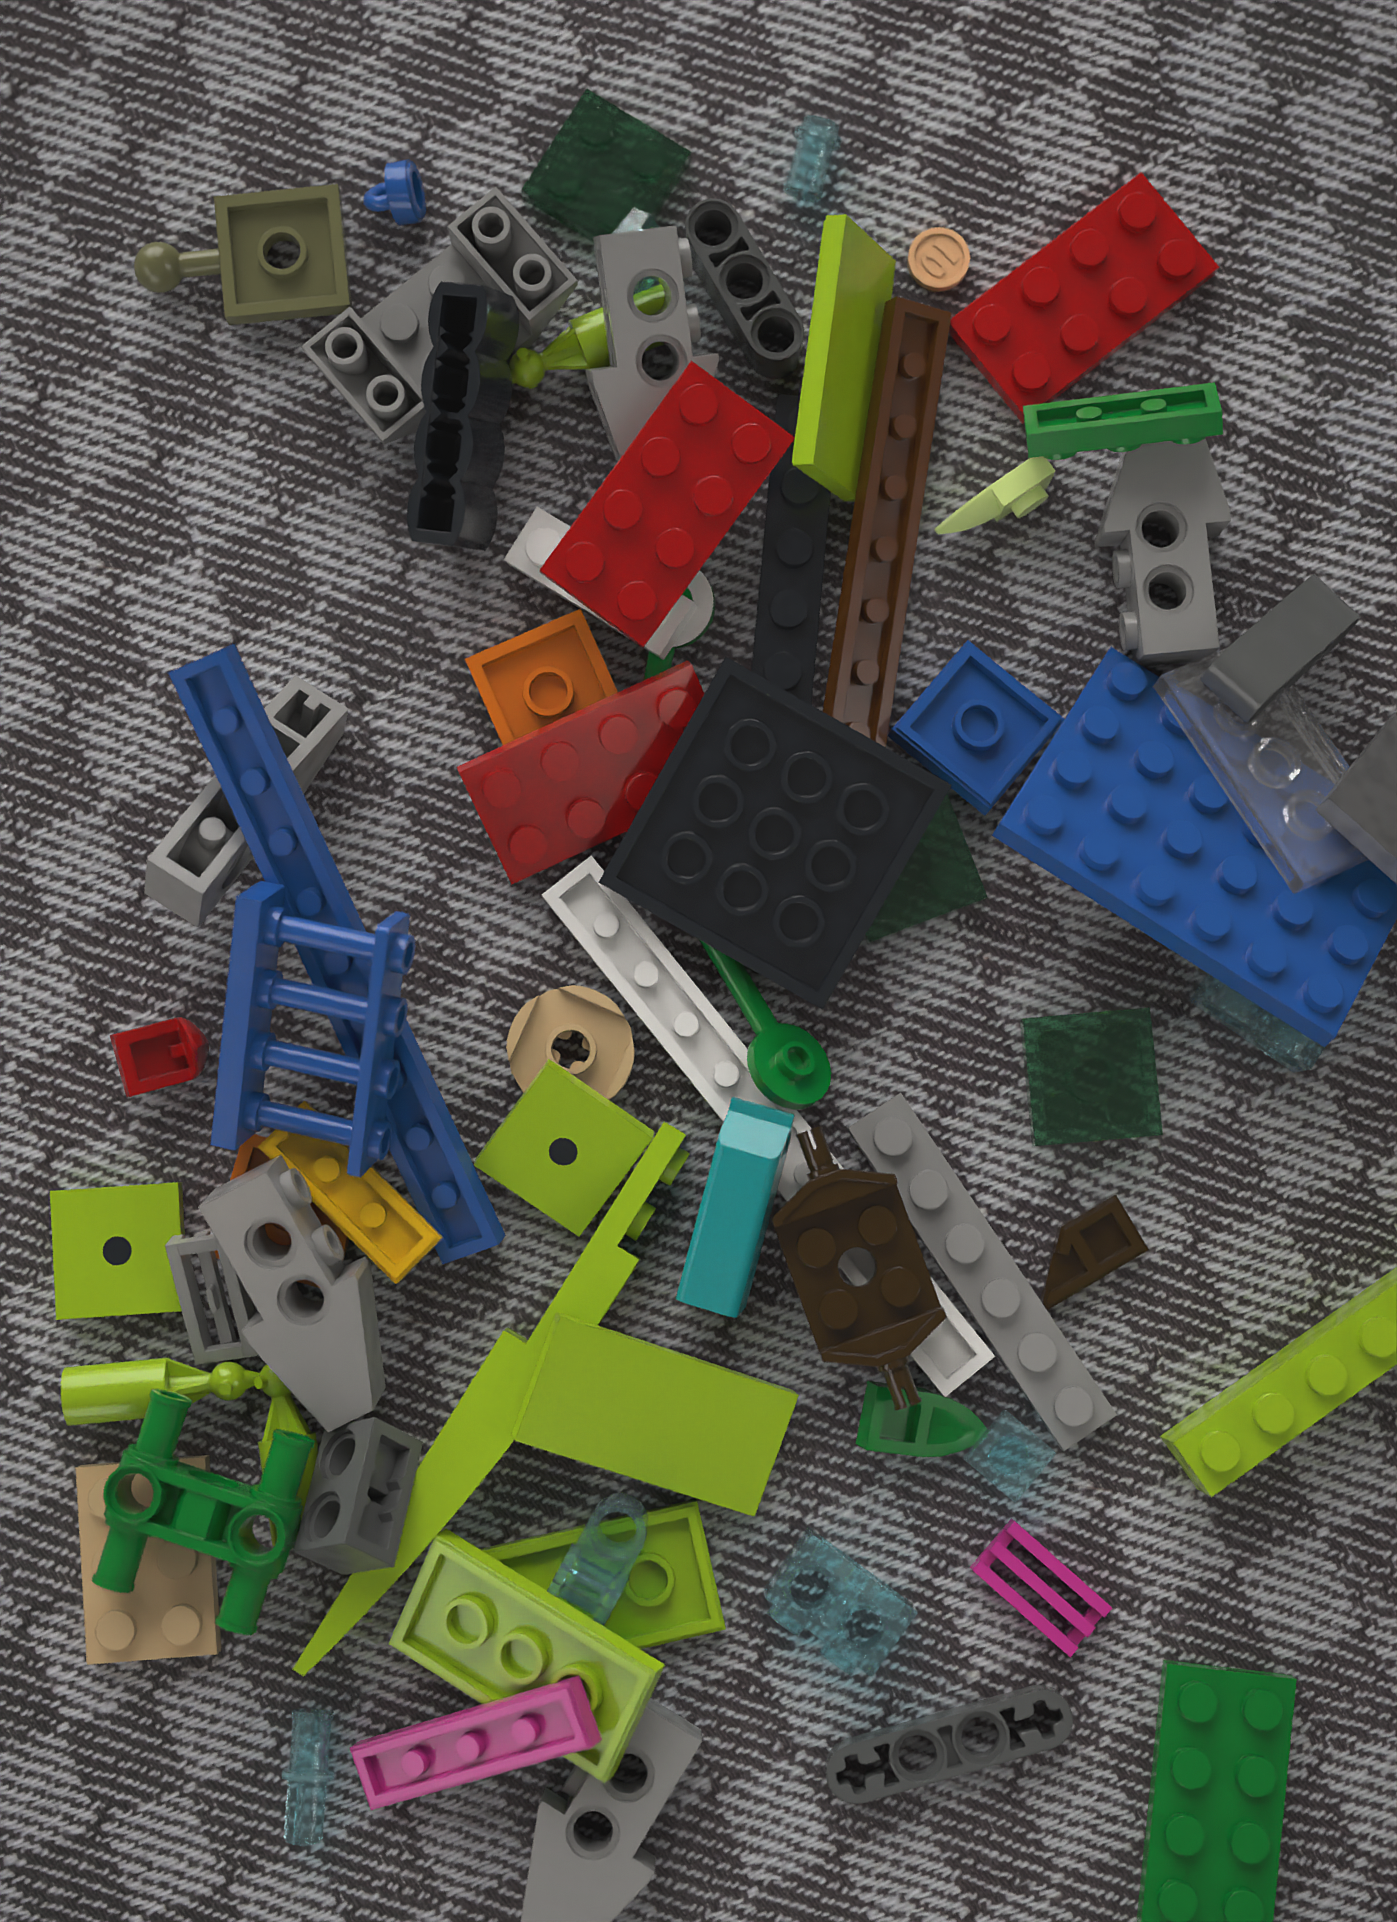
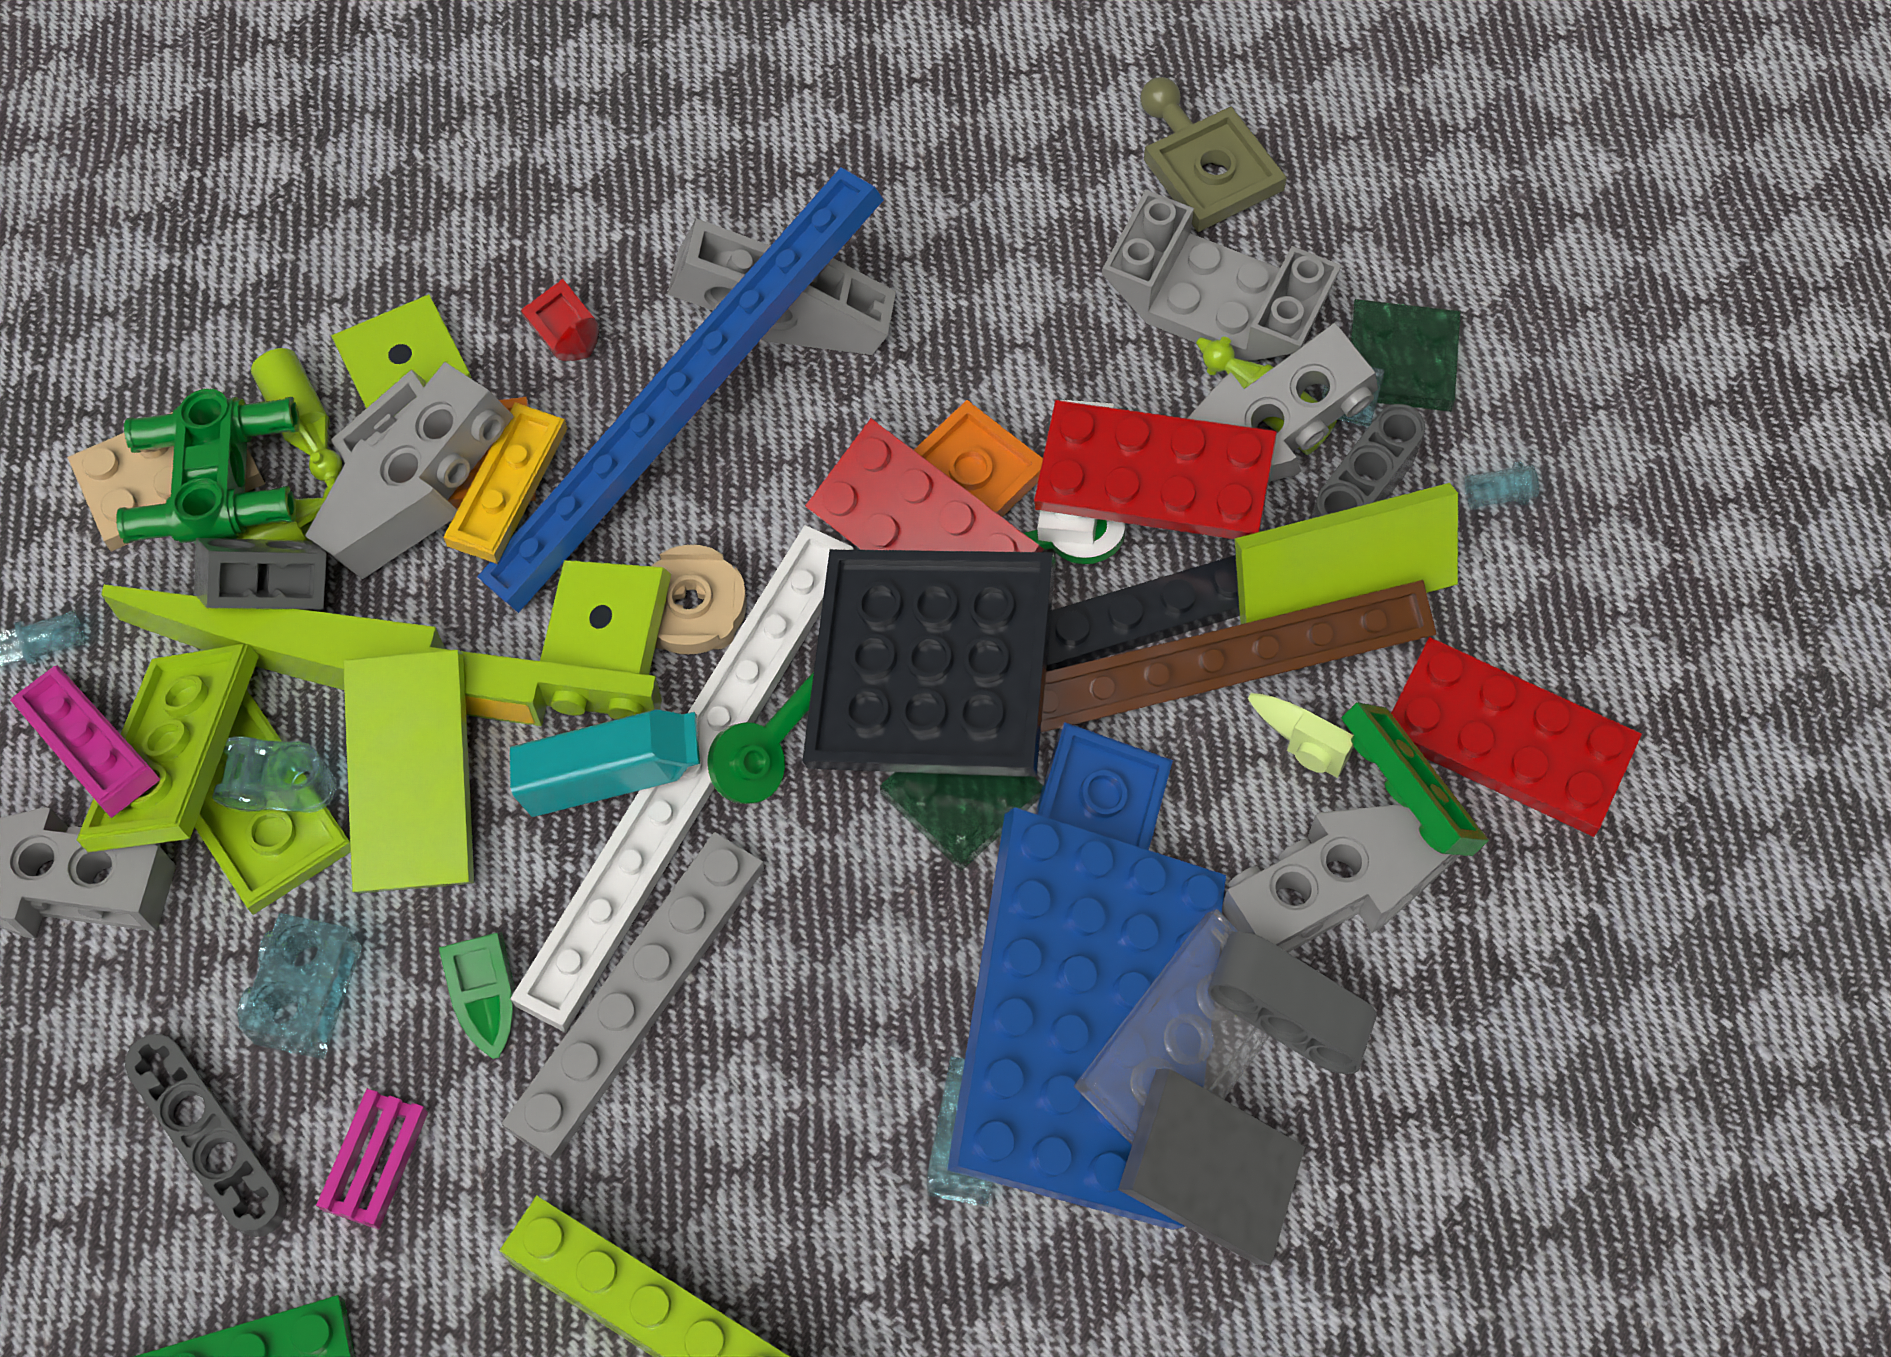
camera: 70 degrees right, 20 degrees down
blue fence [210,881,416,1177] -> none
blue tile [363,159,426,226] -> none
black brick [407,281,519,551] -> none
dark brown plate [771,1125,947,1411] -> none
light nougat piece [907,227,970,292] -> none
clear light blue plate [963,1409,1057,1503] -> none
clear green plate [1020,1007,1163,1147] -> none
dark brown tile [1040,1194,1149,1310] -> none

